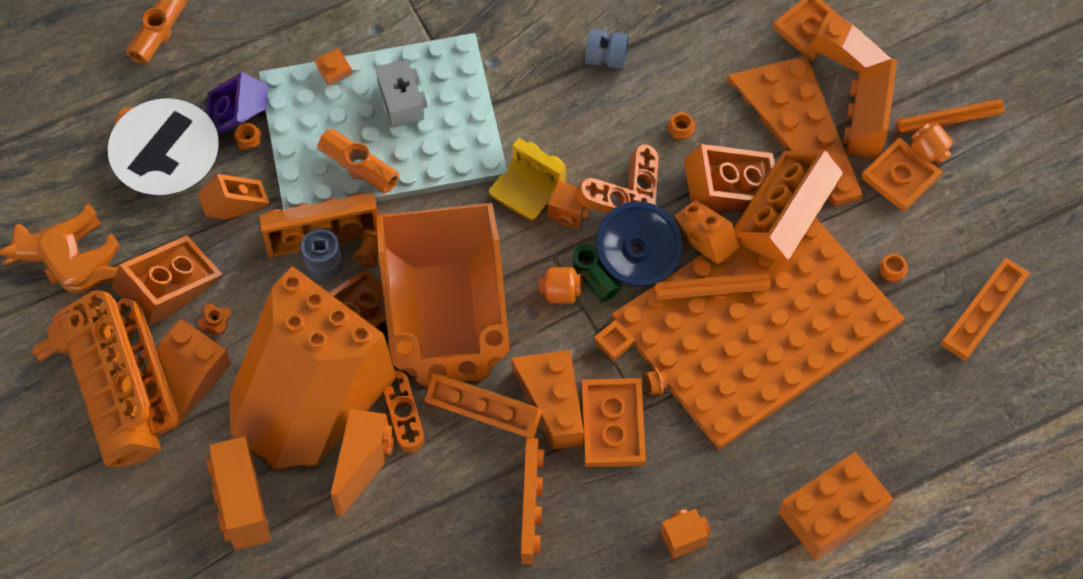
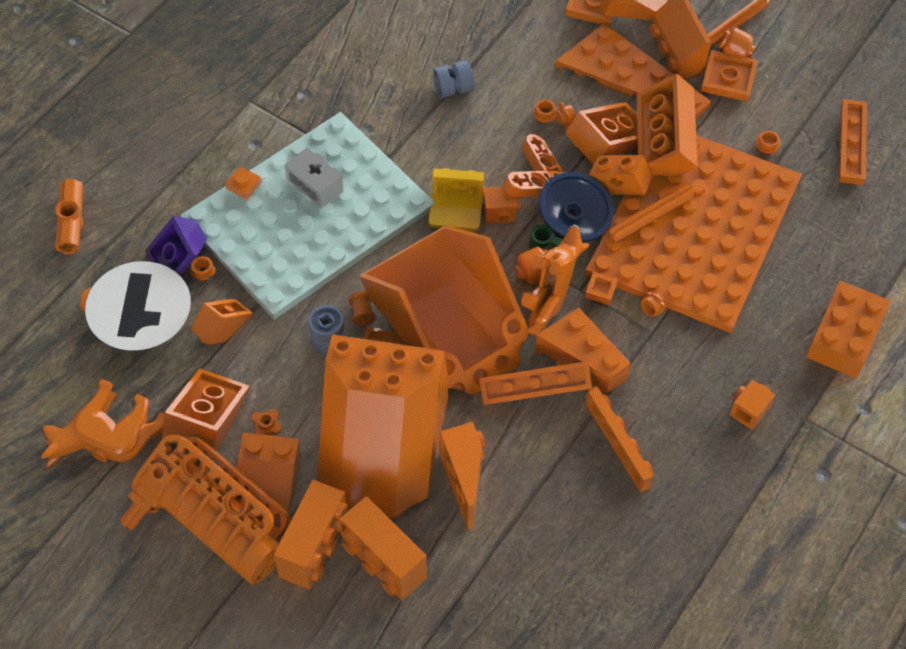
camera: 30 degrees left, 5 degrees down
orange slope [260,192,378,258] -> none
orange piece [317,128,400,194] -> none
orange beam [383,370,425,453] -> none
orange plate [582,378,646,468] -> none
none -> orange brick [274,480,348,590]
none -> orange animal [521,224,589,335]
none -> orange plate [555,102,576,131]

